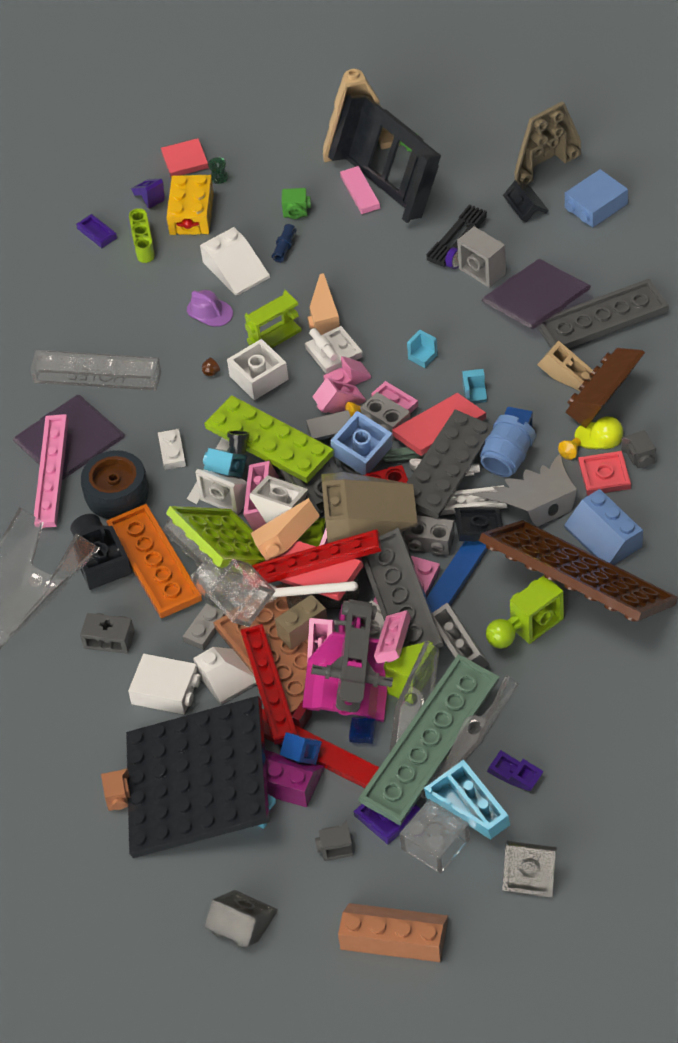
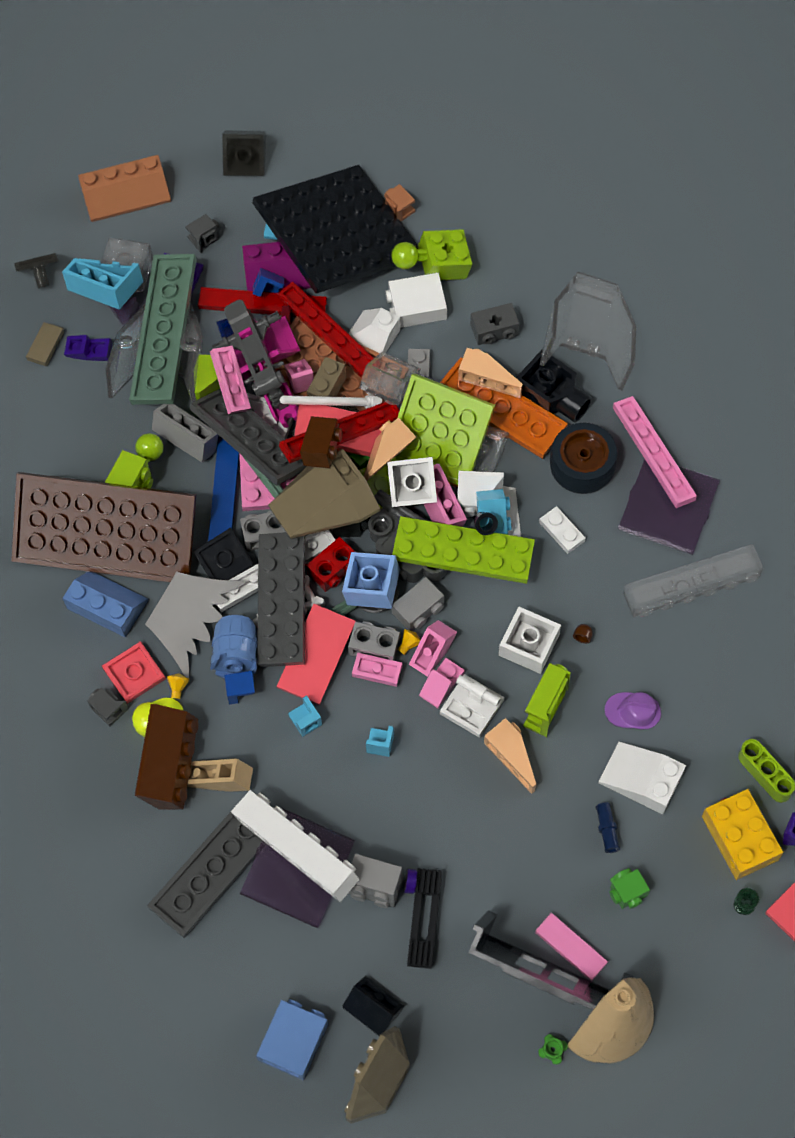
camera: 150 degrees right, 15 degrees up
none -> dark tan tile [26,322,64,367]
none -> white brick [231,790,360,902]
none -> reddish brown brick [300,416,342,468]
none -> lime brick [392,229,472,280]
none -> light nougat slope [458,348,523,398]

